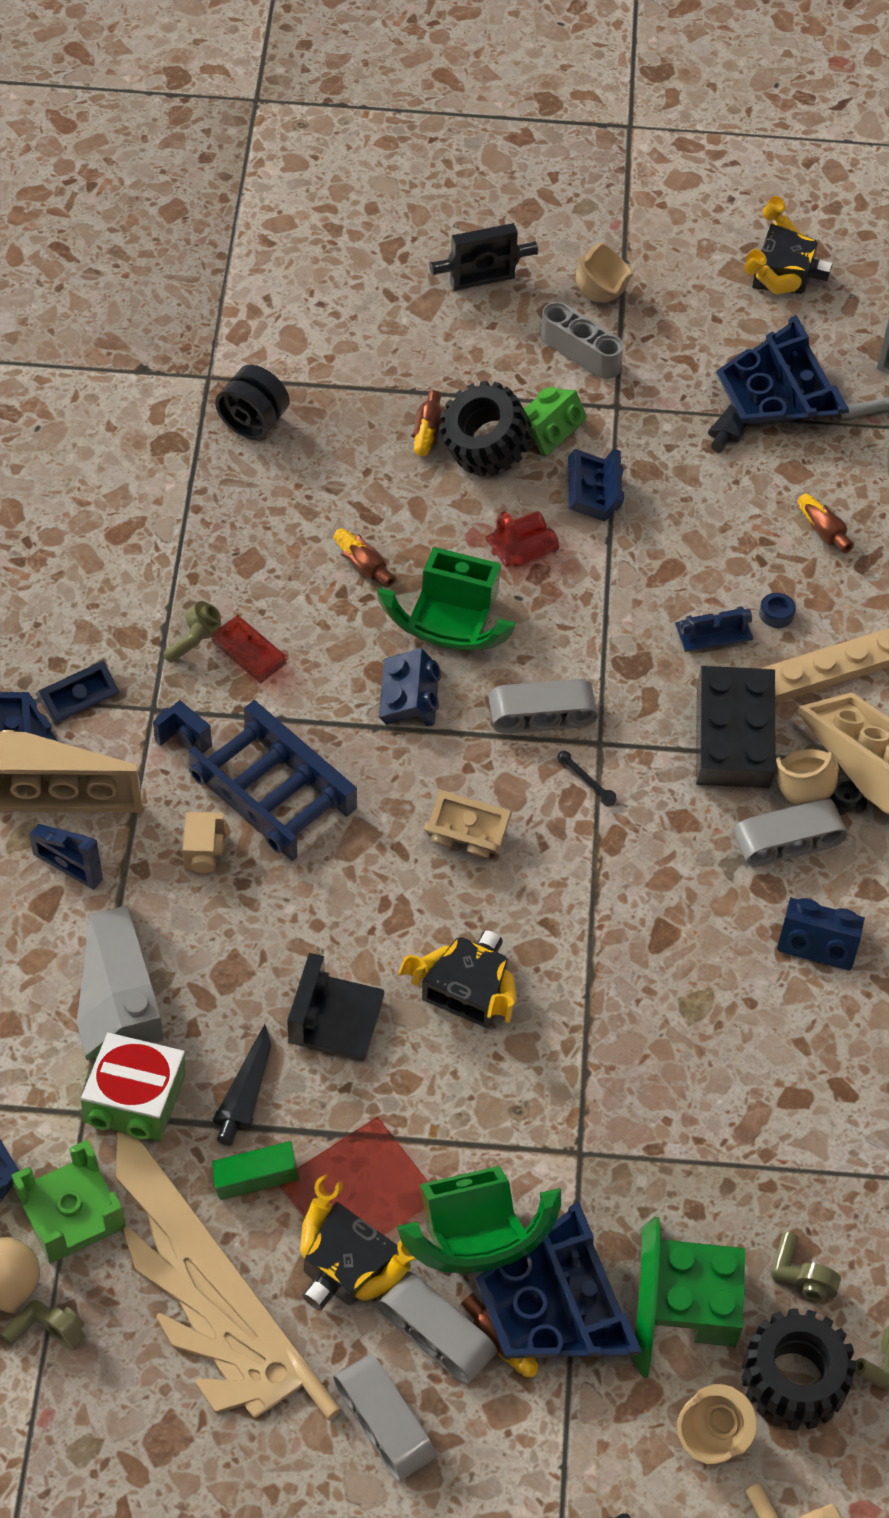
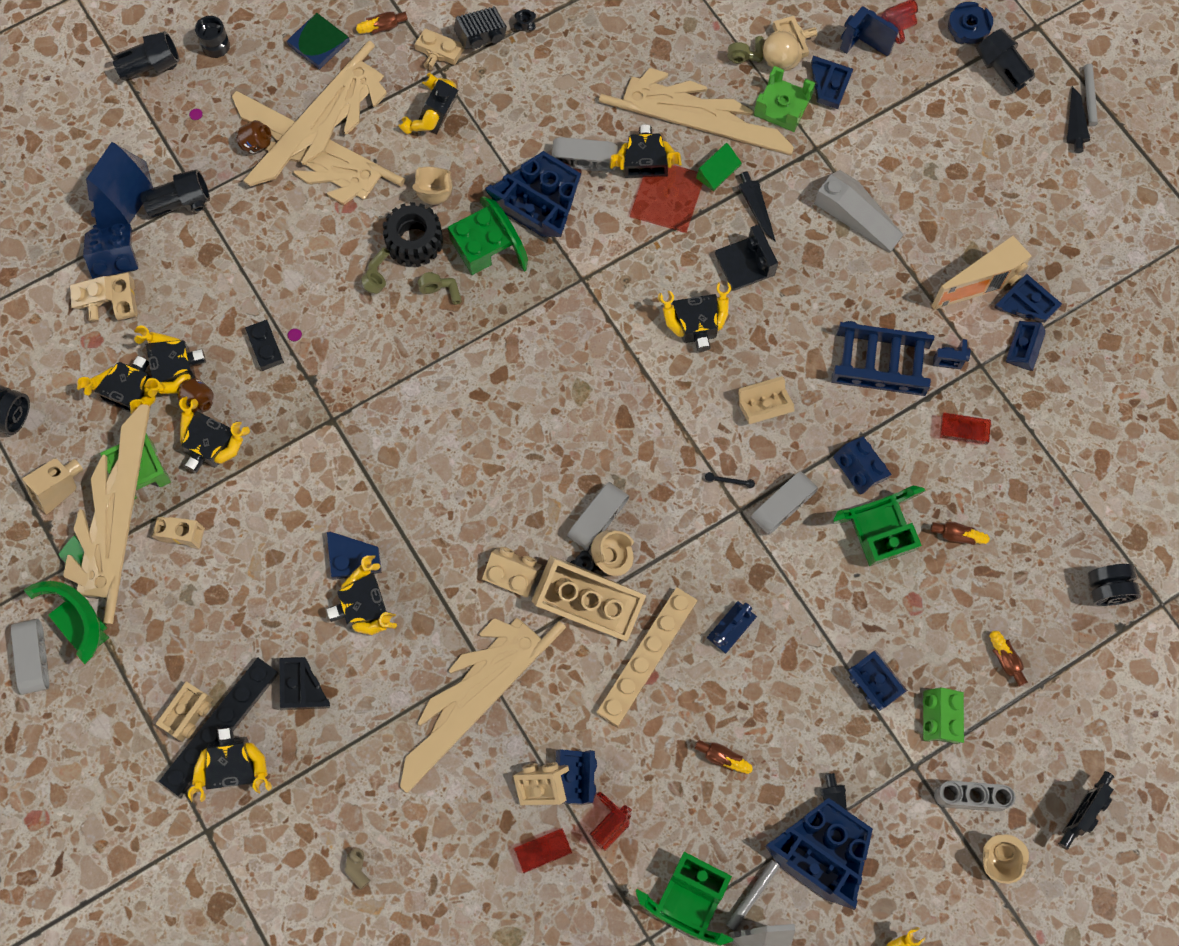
camera: 145 degrees right, 15 degrees up
dark blue wing [29,824,103,890] -> none
piece [81,1032,186,1141] -> none
olive plate [164,601,221,663] -> none
tan brick [183,812,225,874] -> none
light grey beam [333,1353,437,1482] -> none
green piece [397,1166,561,1274] -> none
black tyre [439,381,533,476] -> none
clear red piece [485,511,559,567] -> none
black brick [696,666,776,788] -> none
dark blue tile [759,593,796,628] -> none
dark blue bracket [777,897,865,970] -> none

